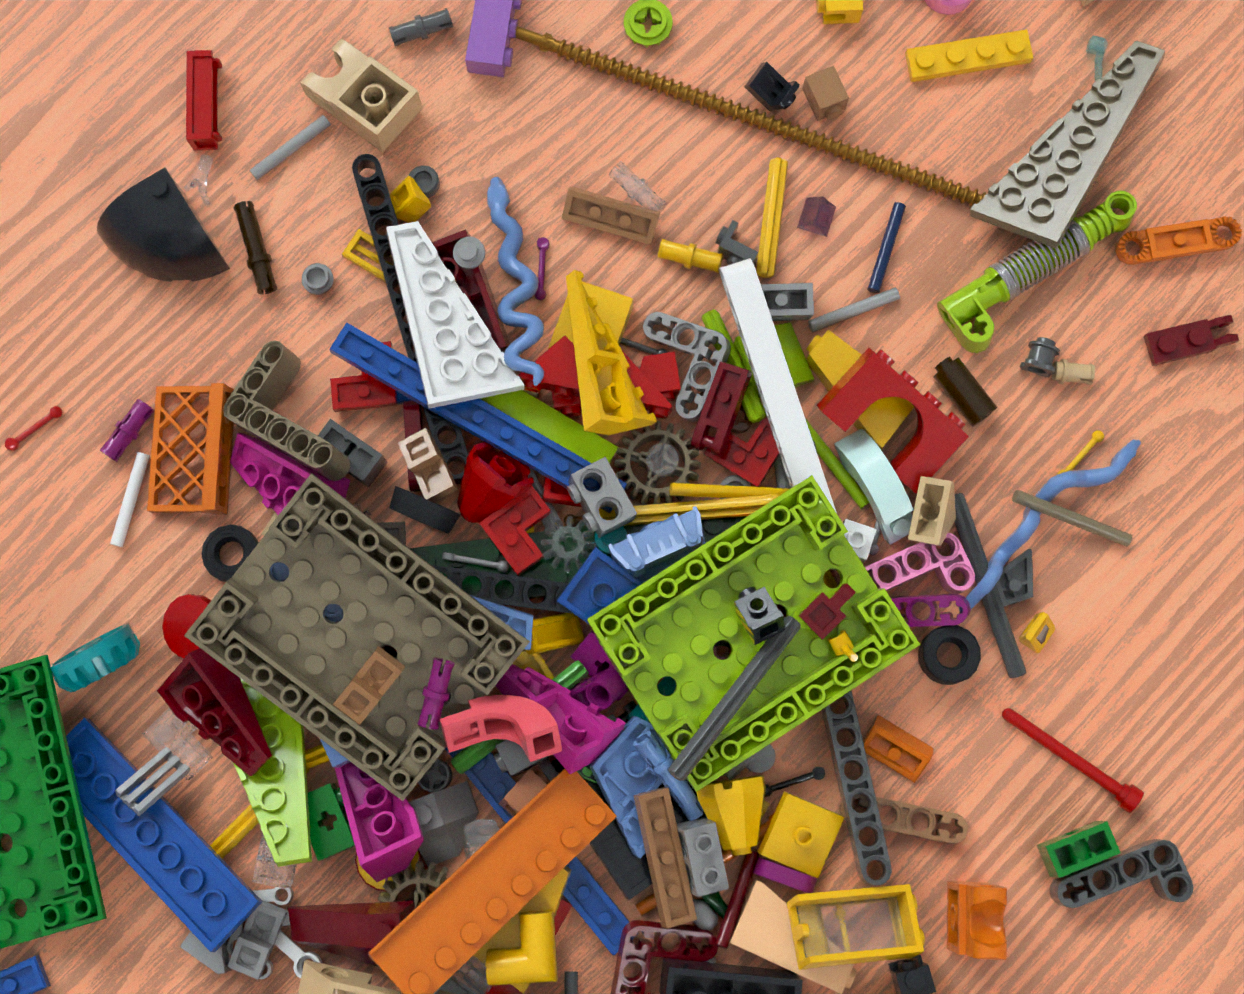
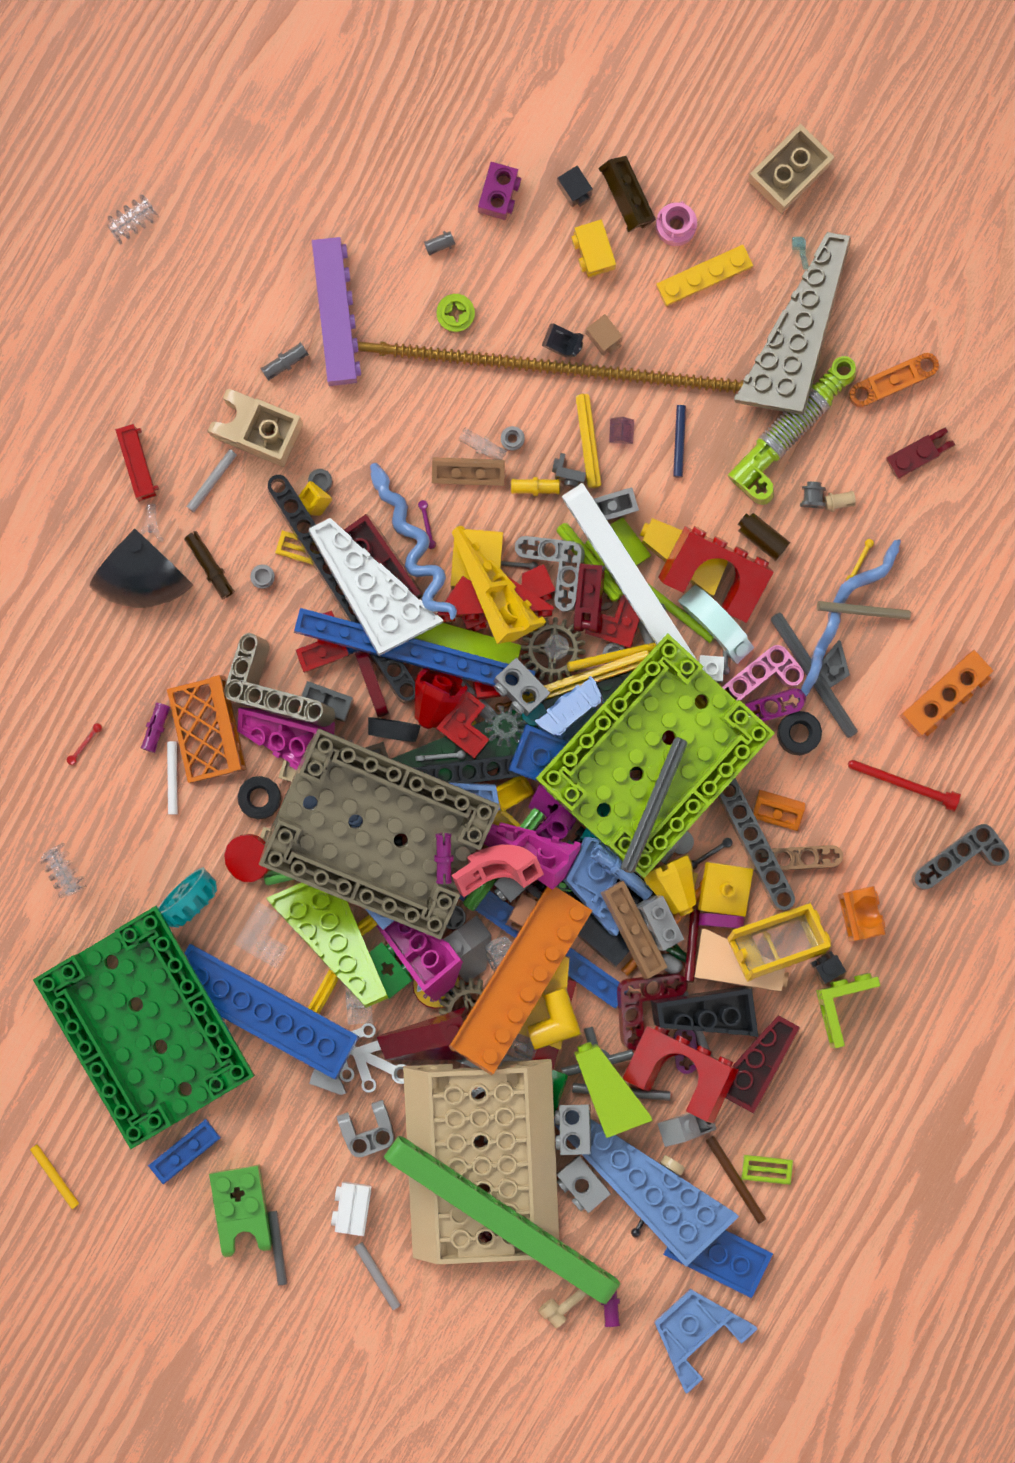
camera: 20 degrees left, 5 degrees up
light grey tile [115,746,190,816] -> none
dark red wedge [157,648,272,776] -> none
light grey slope [227,900,288,980] -> none
medium nougat slope [333,646,405,725] -> none
medium nougat slope [398,428,458,503] -> none
light grey plate [453,237,485,269] -> none
brick [734,587,785,645] -> none
dark red plate [798,583,856,640] -> none
light grey bar [808,287,900,332] -> none
yellow hand [828,630,858,662] -> none
tan slope [908,476,956,546] -> none
yellow slope [1019,612,1055,653] -> none
green brick [1037,821,1121,878] -> none
none -> light grey plate [501,426,525,451]
none -> orange brick [900,650,993,737]

